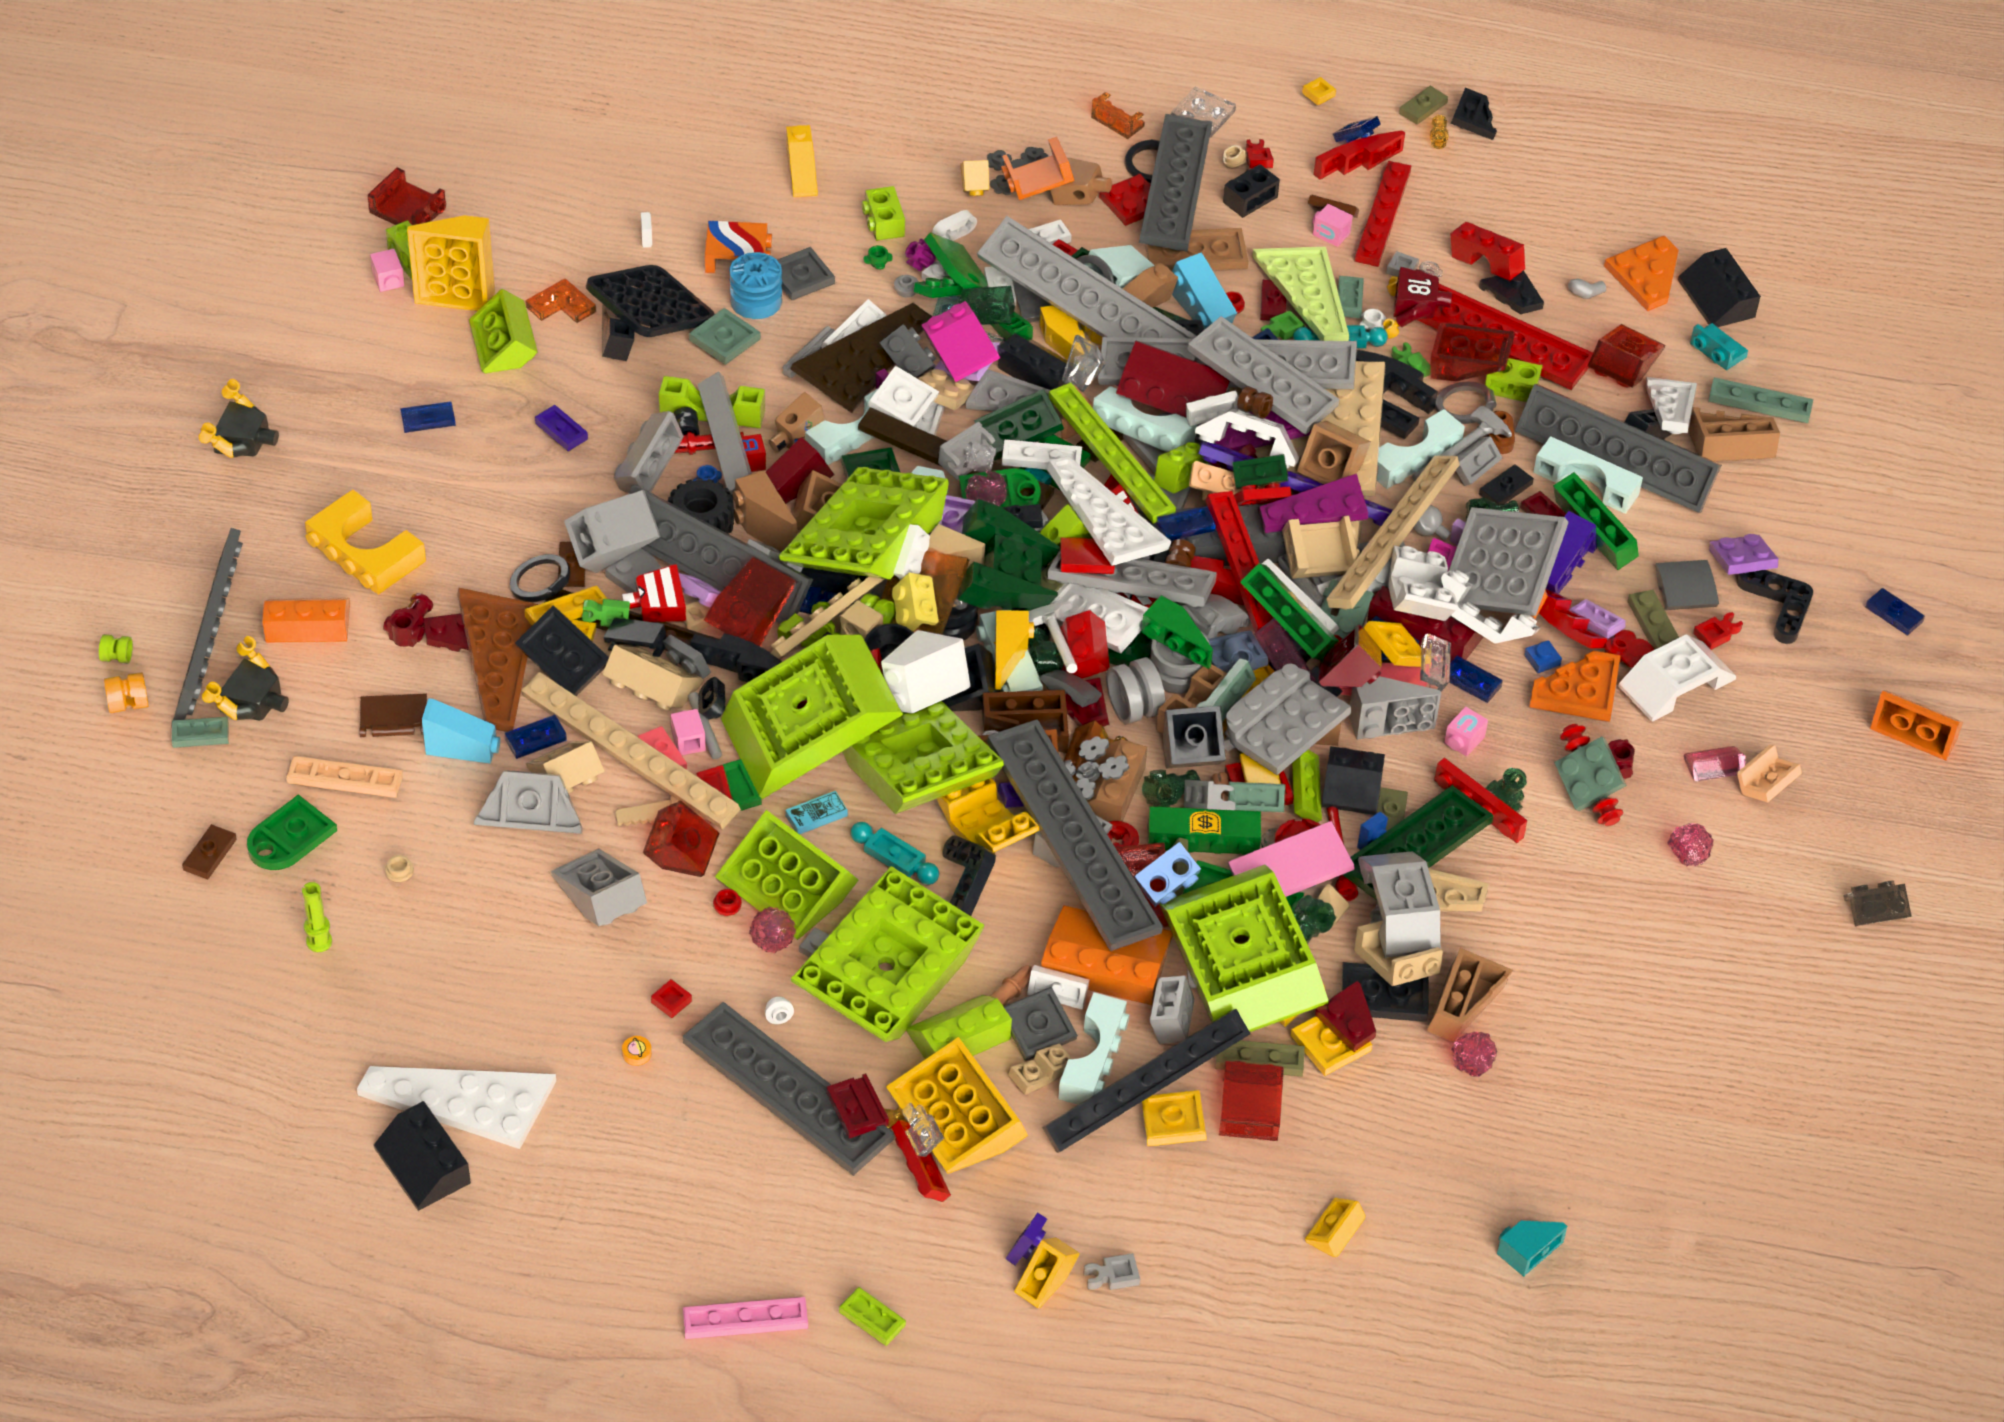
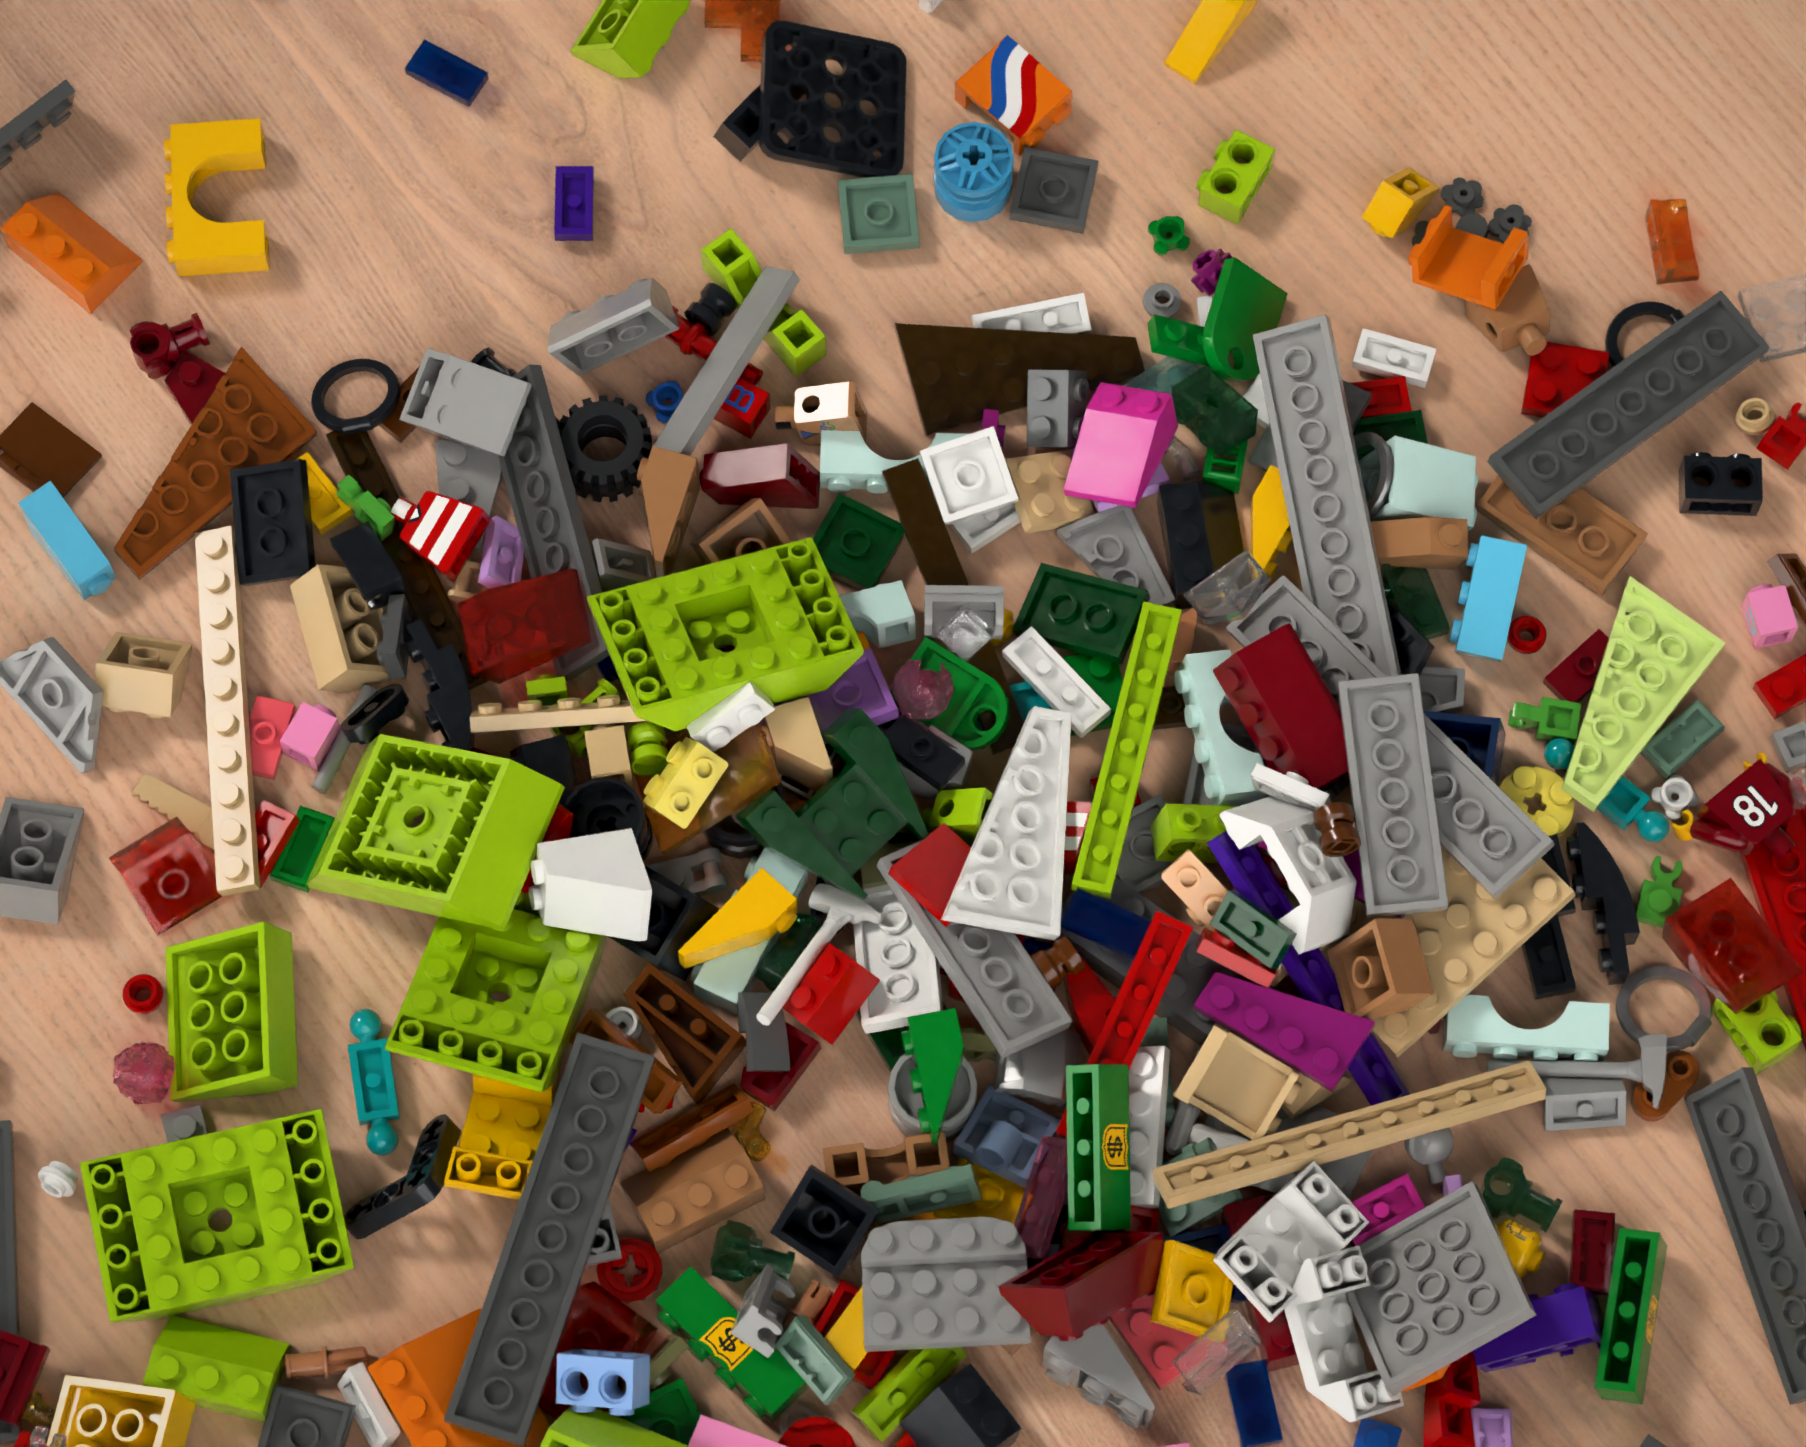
camera: 45 degrees right, 20 degrees up
clear blue plate [505,715,567,759] -> none
yellow tile [525,585,607,625] -> none
light grey axle [782,326,835,378] -> none
medium azure tile [785,791,848,834] -> none
white beam [932,210,977,241] -> none
plant [1063,736,1129,800] -> none
light grey wheel [1106,657,1166,725] -> none
black plate [1479,464,1534,509] -> none
light aqua arch [1533,436,1643,514] -> none

